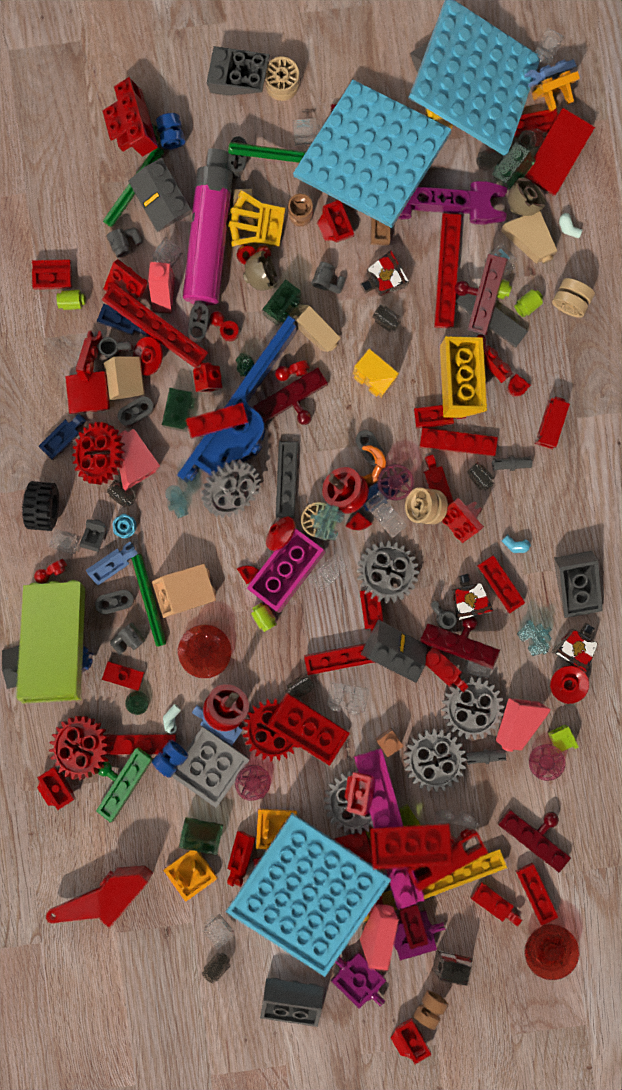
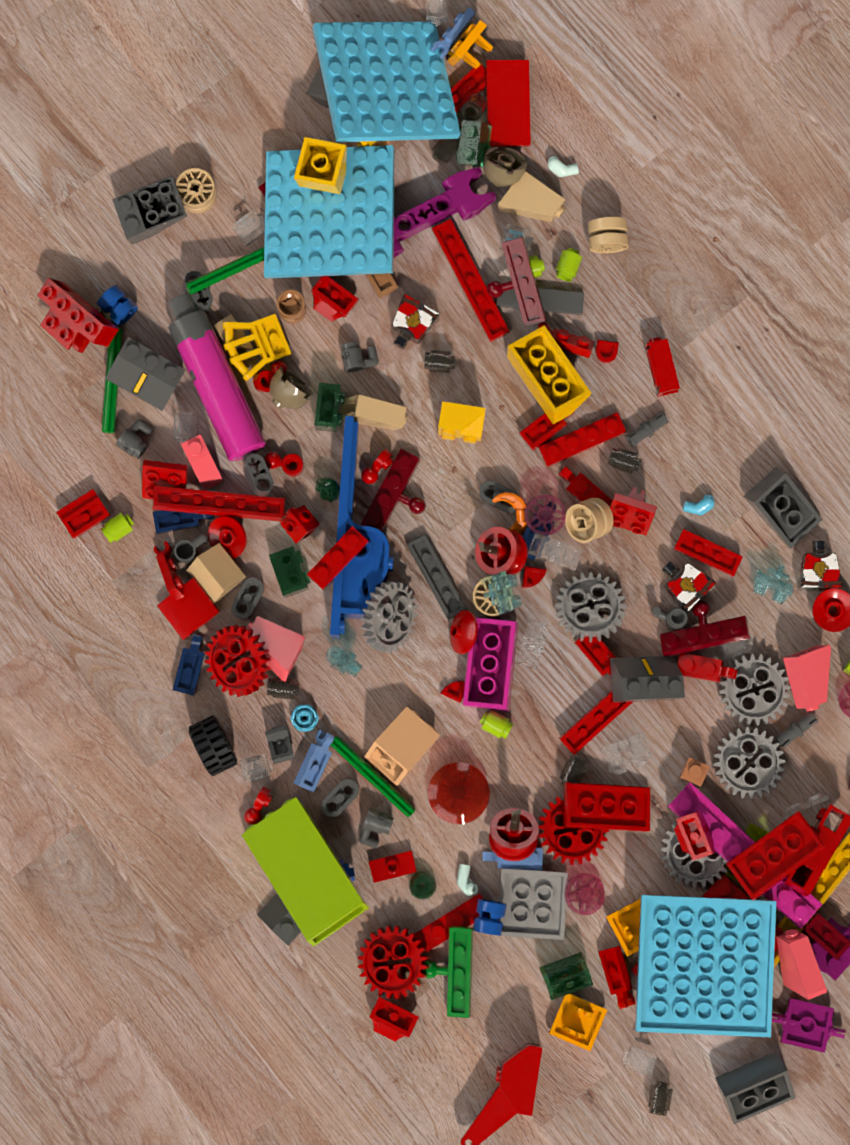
camera: 25 degrees left, 5 degrees down
none -> yellow slope [294,137,347,195]

